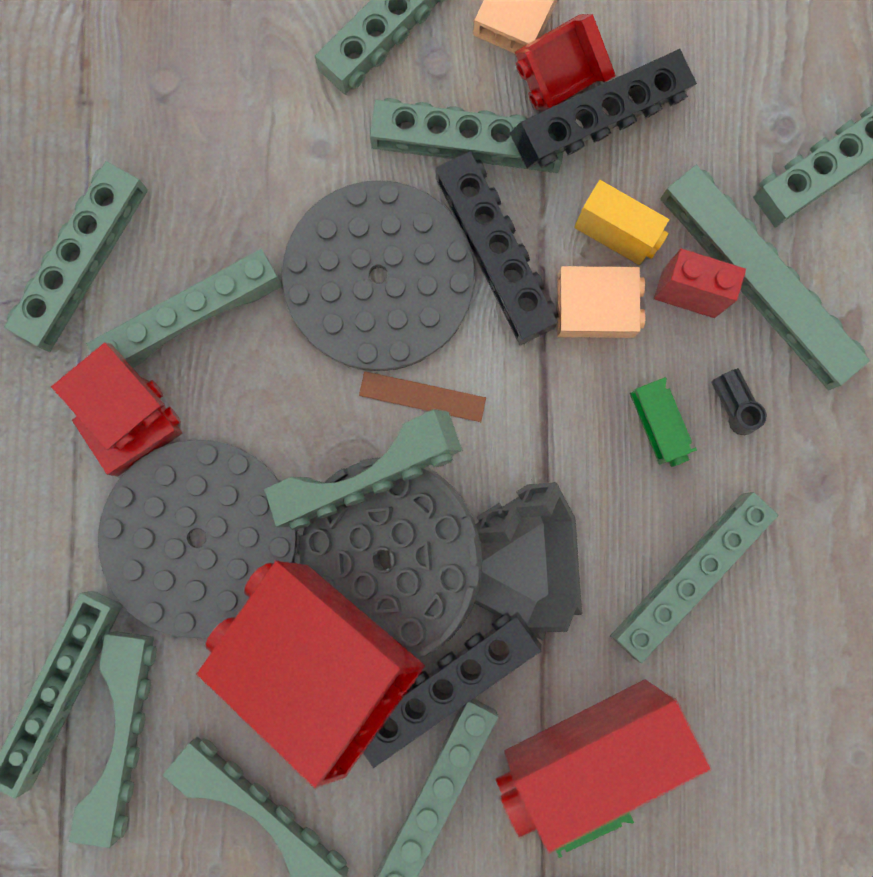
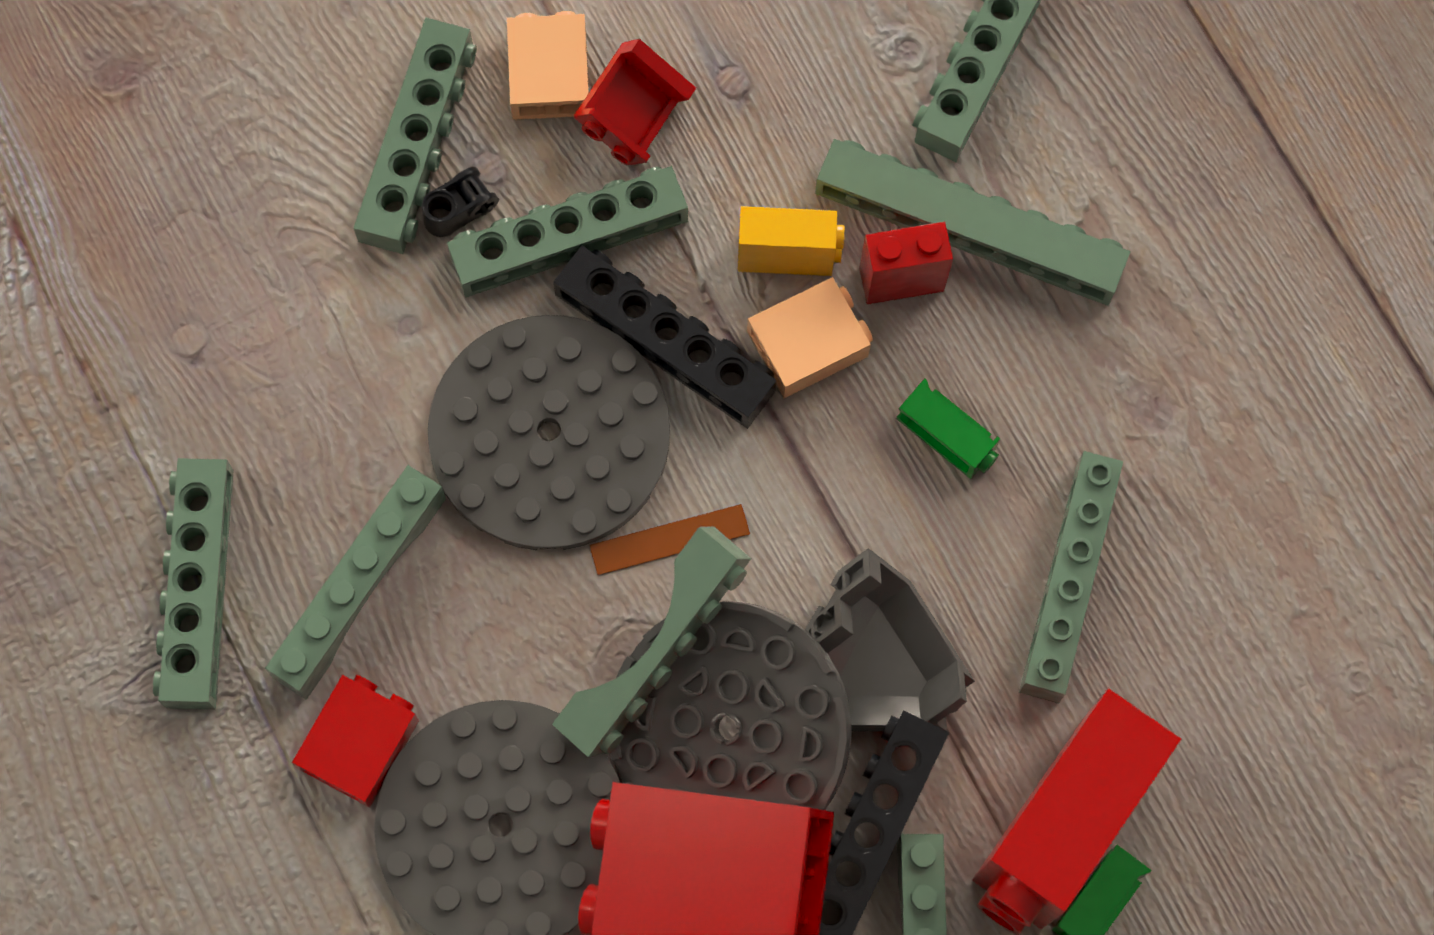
camera: 30 degrees left, 10 degrees down
red brick [51,342,165,450] -> none
black brick [509,49,697,169] -> none
black piece [711,368,767,435] -> none
none -> black piece [422,167,499,237]

